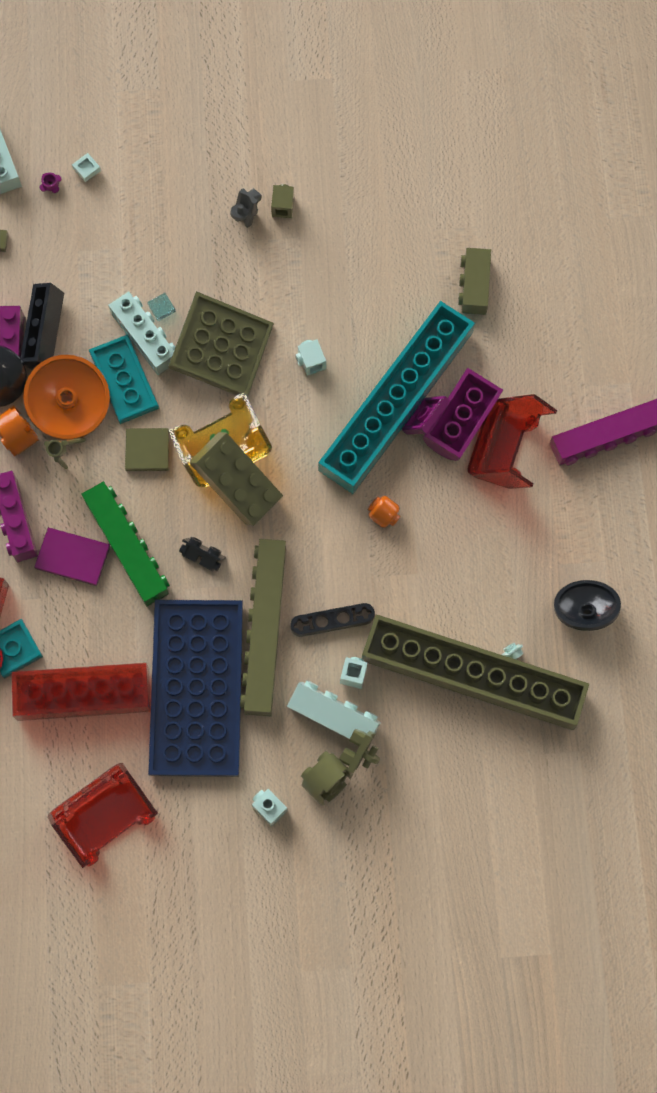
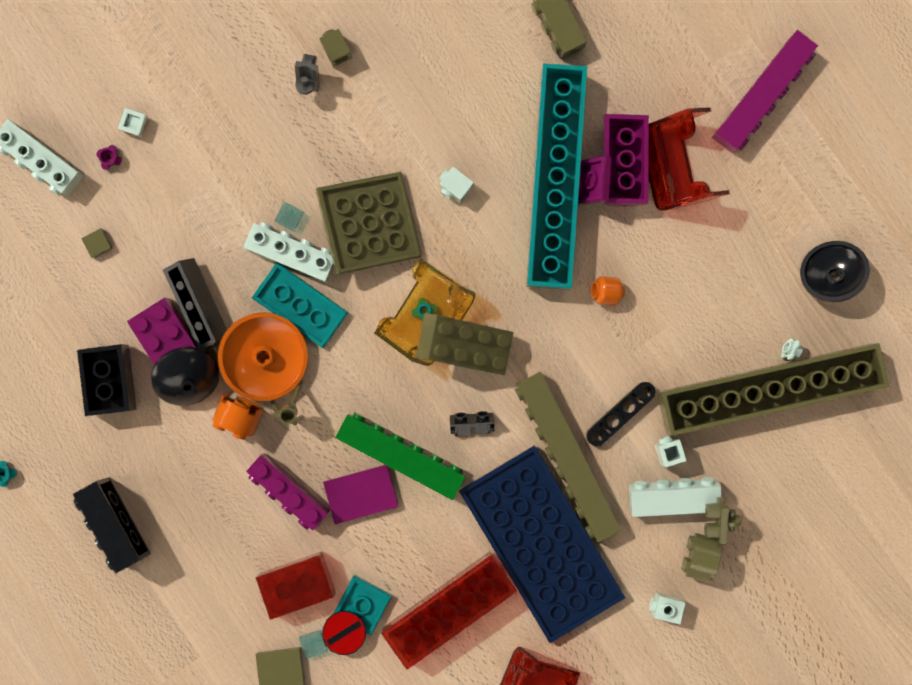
camera: 30 degrees left, 15 degrees up
olive tile [125,428,169,471] -> none

